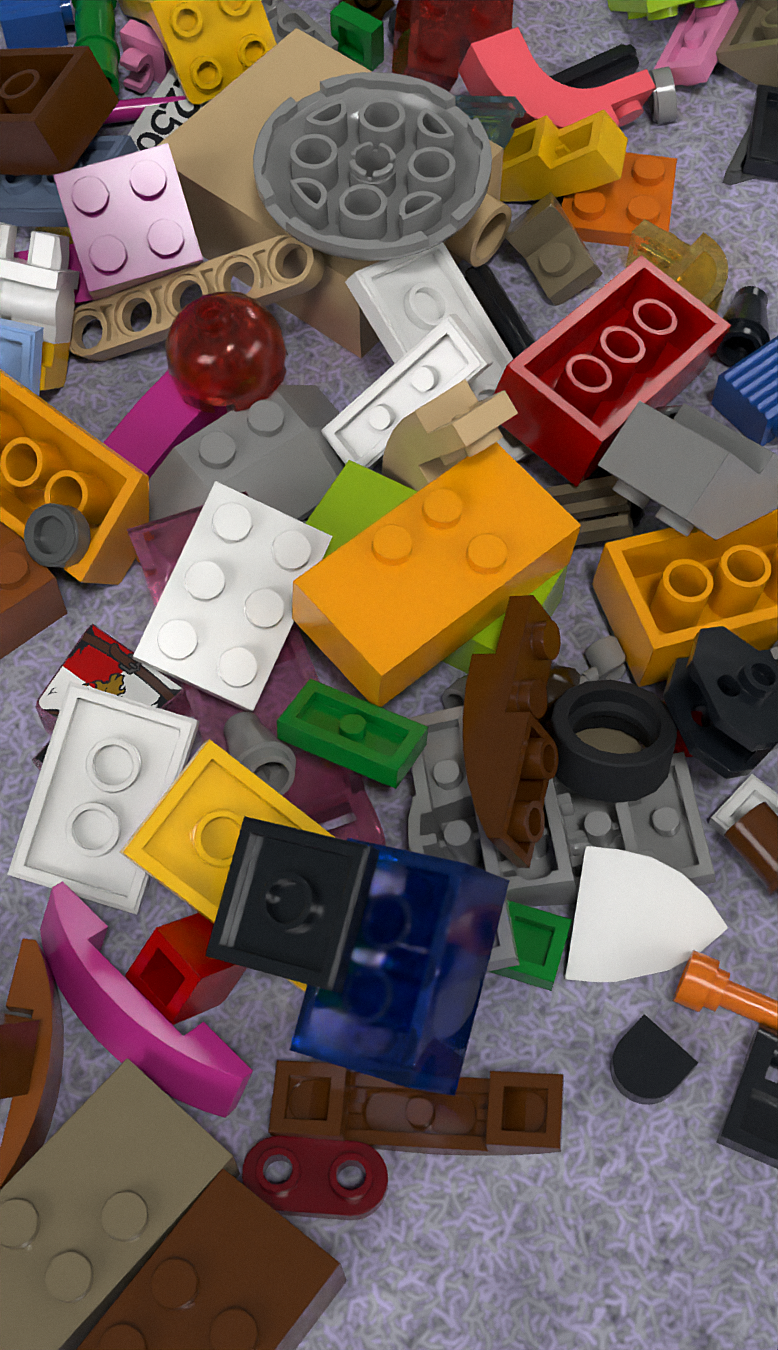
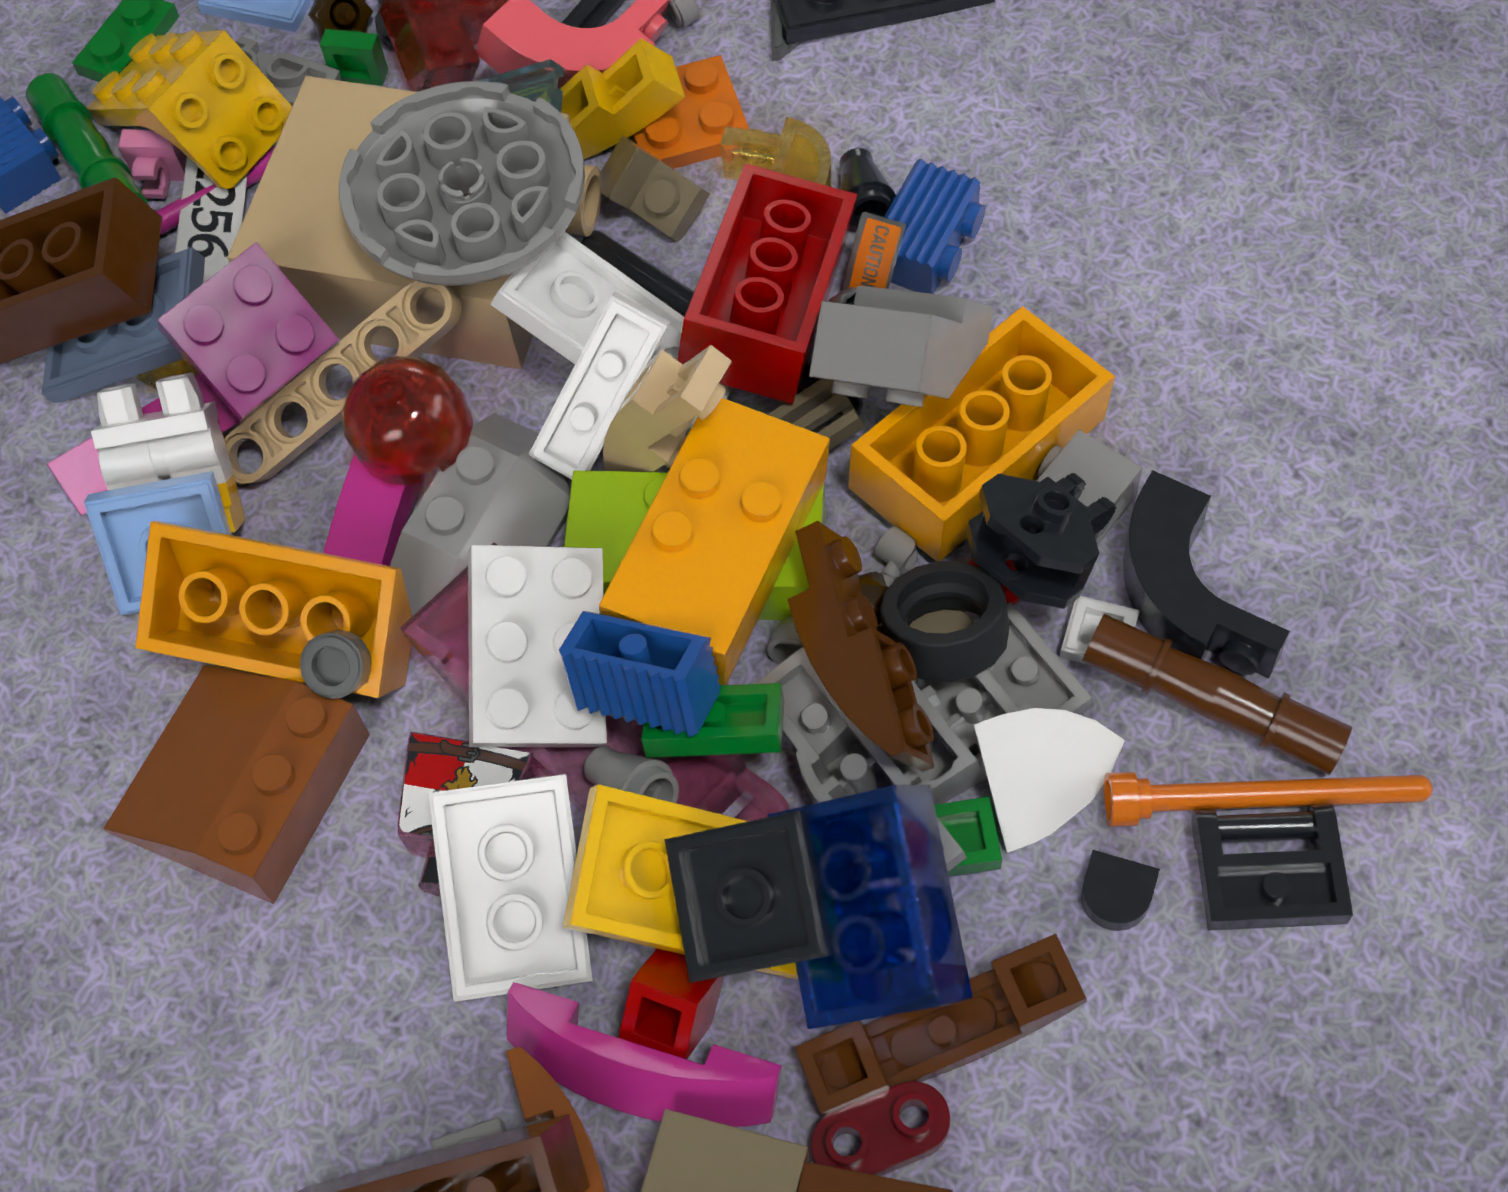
camera: 20 degrees left, 0 degrees up
none -> blue brick [559,611,721,737]
none -> sticker [842,212,906,291]

